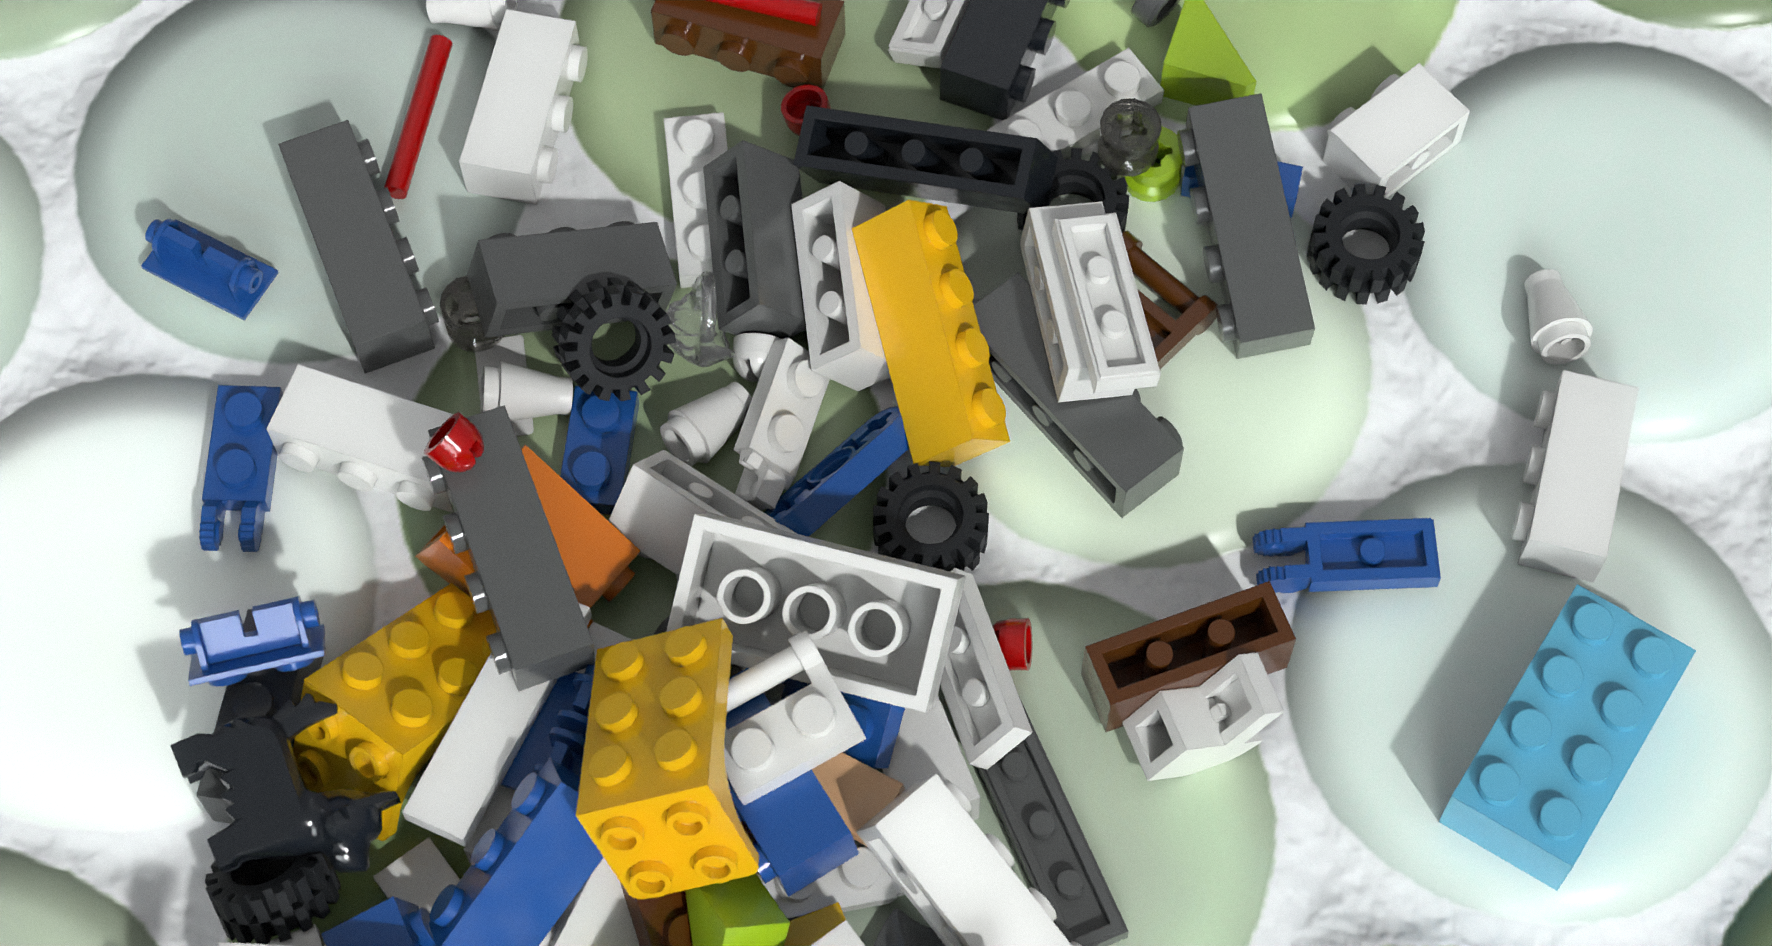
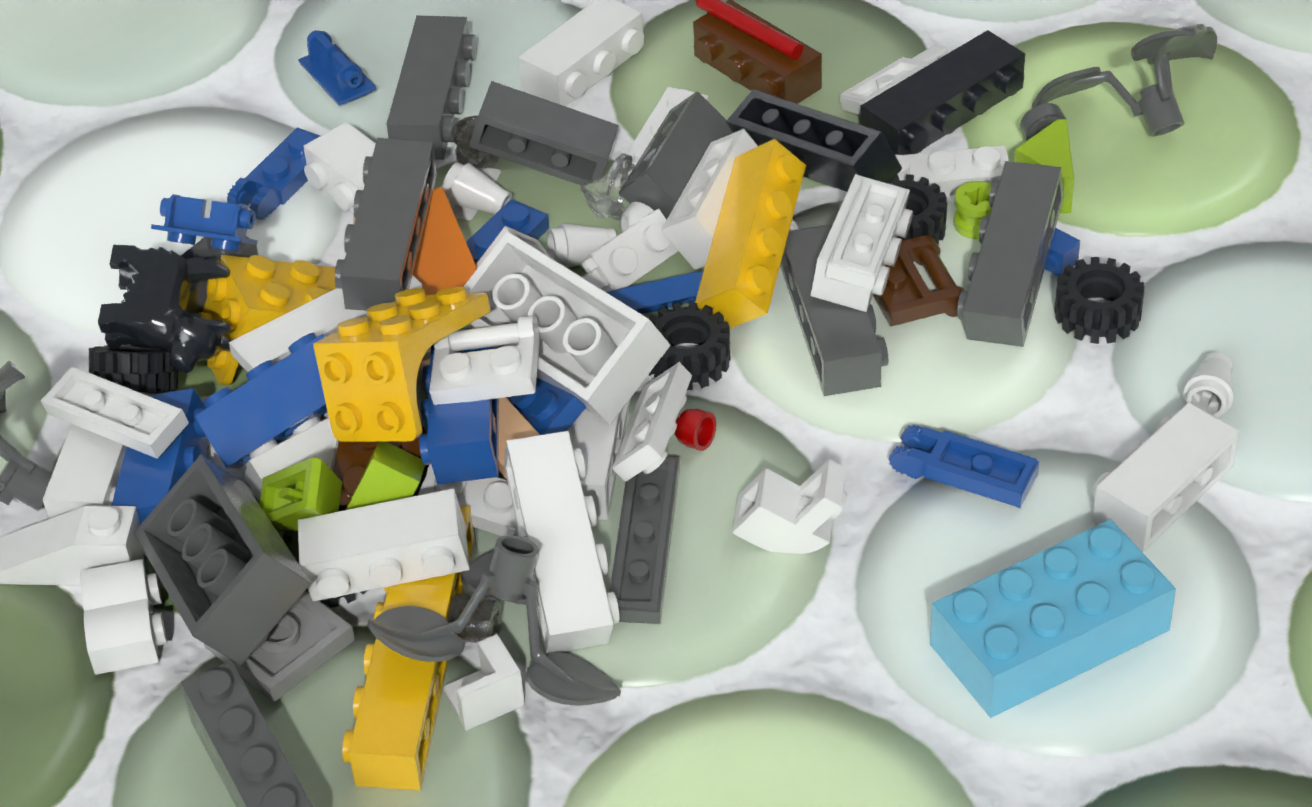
camera: 30 degrees right, 20 degrees down
red bar [384,35,453,199] -> none
red hinge [424,412,485,472] -> none
black tyre [552,277,676,401] -> none
reddish brown brick [1081,581,1296,733] -> none
clear smoke wheel [1097,98,1162,176] -> none
white brick [1323,63,1470,199] -> none

